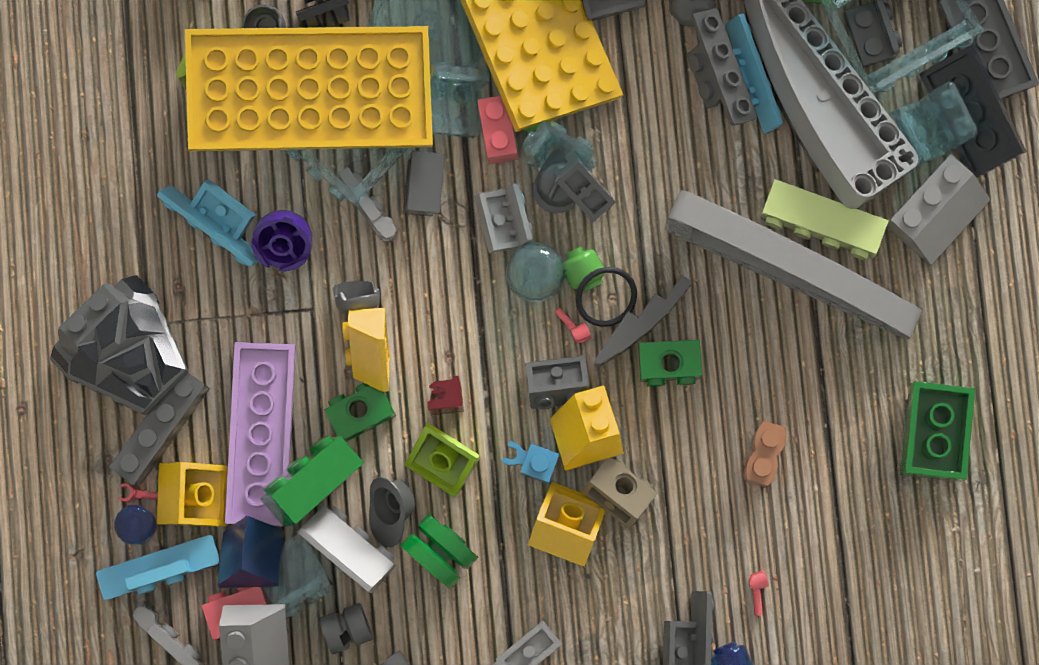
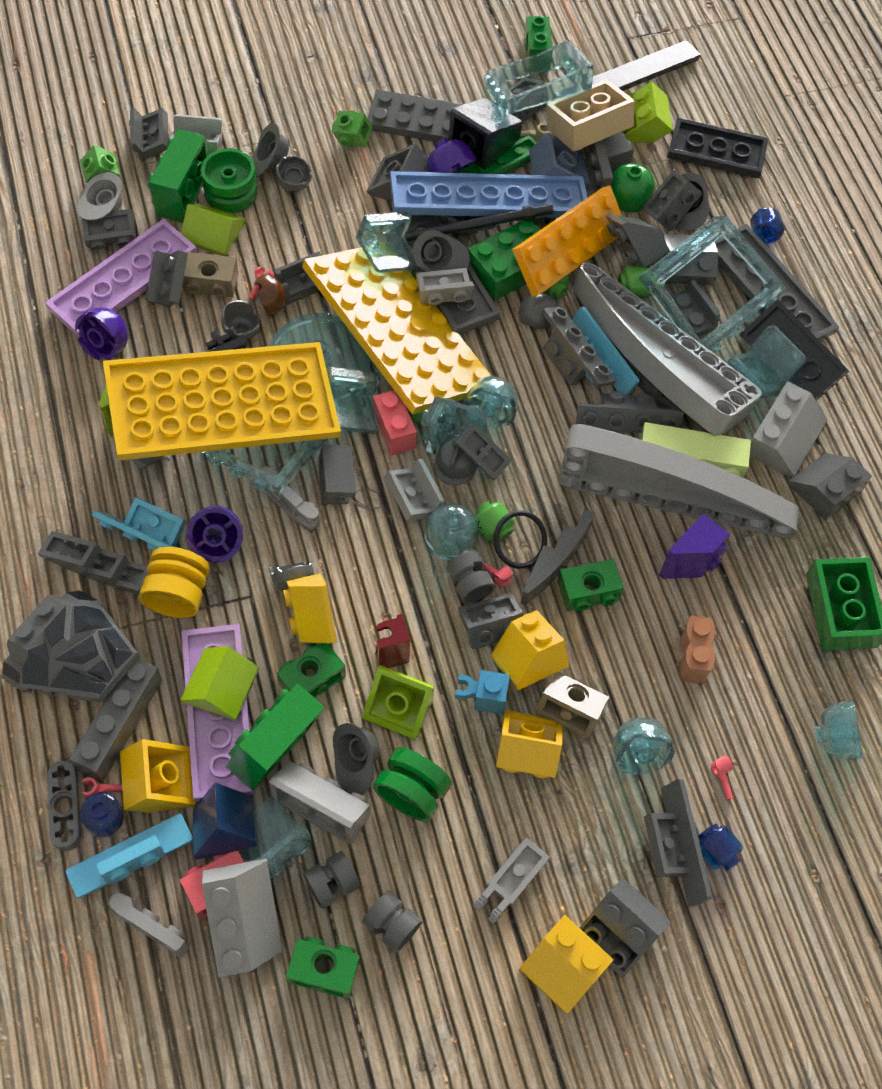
camera: 20 degrees left, 20 degrees down
none -> dark grey slope [38,531,148,595]
none -> dark grey beam [47,761,81,851]
none -> yellow wheel [138,547,210,618]
none -> lime slope [180,646,259,721]
none -> dark grey wheel [446,551,496,604]
none -> clear light blue cylinder [464,376,518,428]
none -> dark grey bracket [576,391,684,433]
none -> clear light blue cylinder [613,718,675,775]
none -> dark purple slope [659,514,730,579]
none -> dark grey slope [787,453,872,521]
none -> clear light blue cylinder [815,701,864,761]

